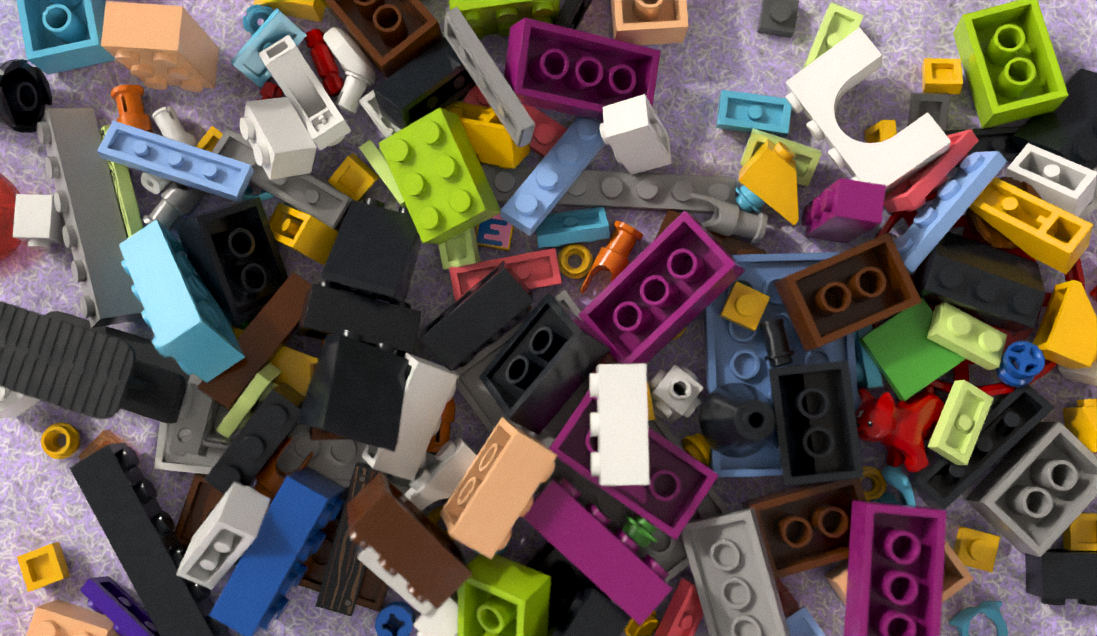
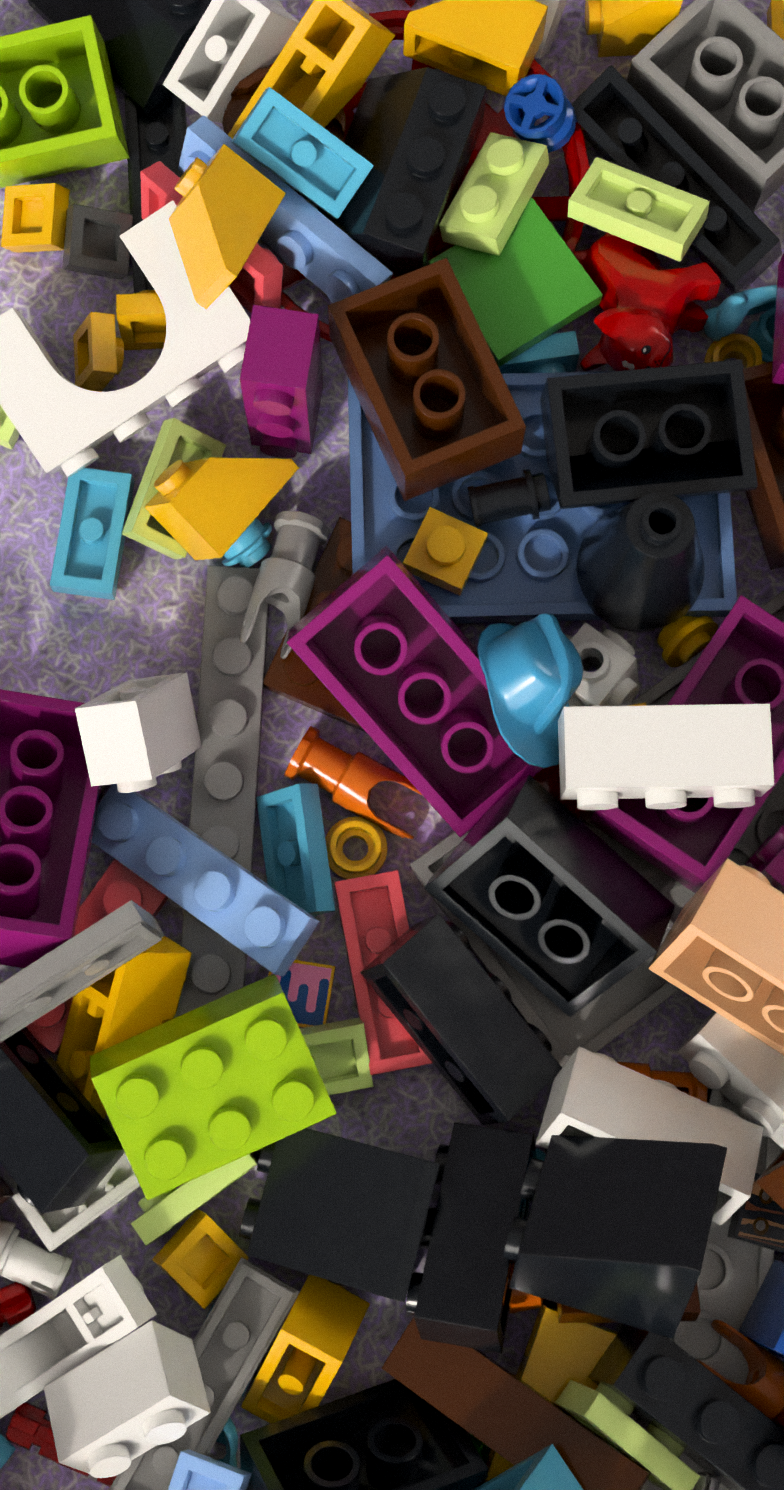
camera: 90 degrees left, 5 degrees down
none -> yellow plate [73,312,124,392]
none -> yellow slope [169,144,286,309]
none -> medium azure plate [231,87,374,219]
none -> dark azure piece [477,613,584,768]

